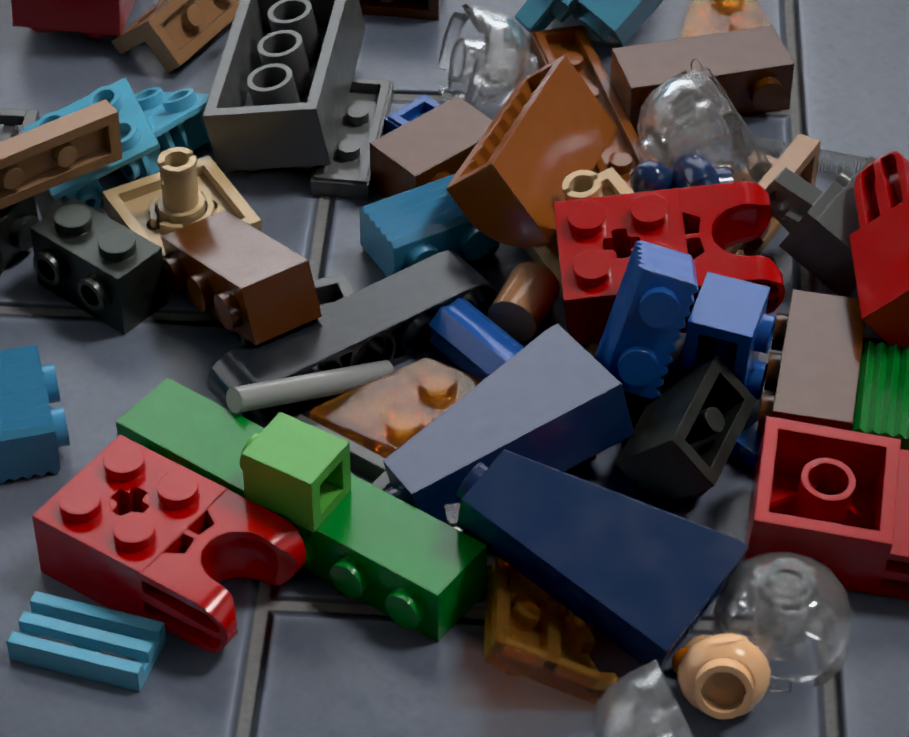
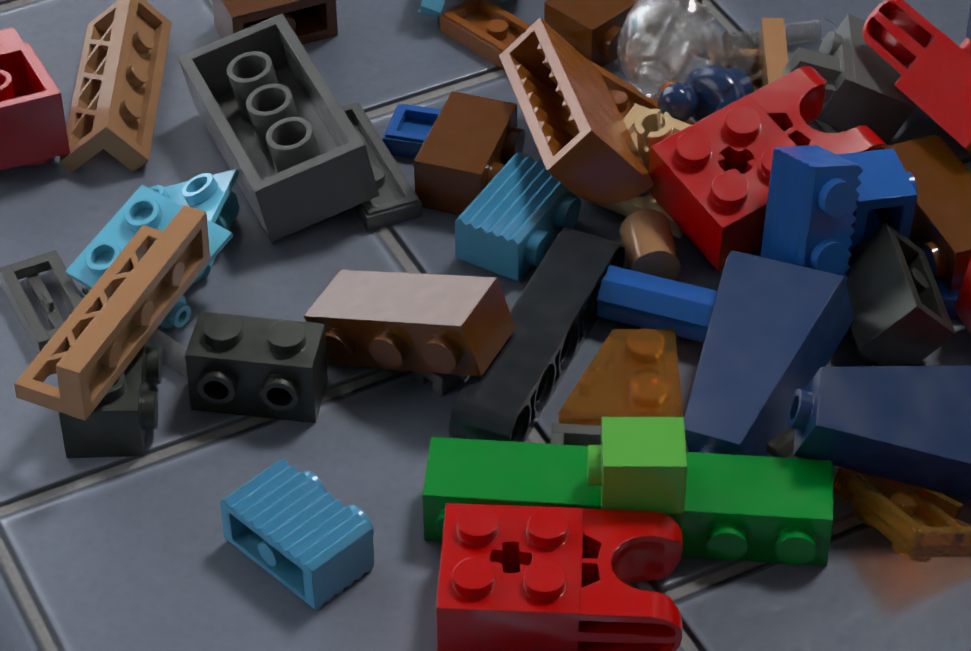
camera: 30 degrees left, 0 degrees up
tan plate [102,147,262,259] -> none
light grey bar [226,360,395,413] -> none
clear cylinder [438,4,537,118] -> none

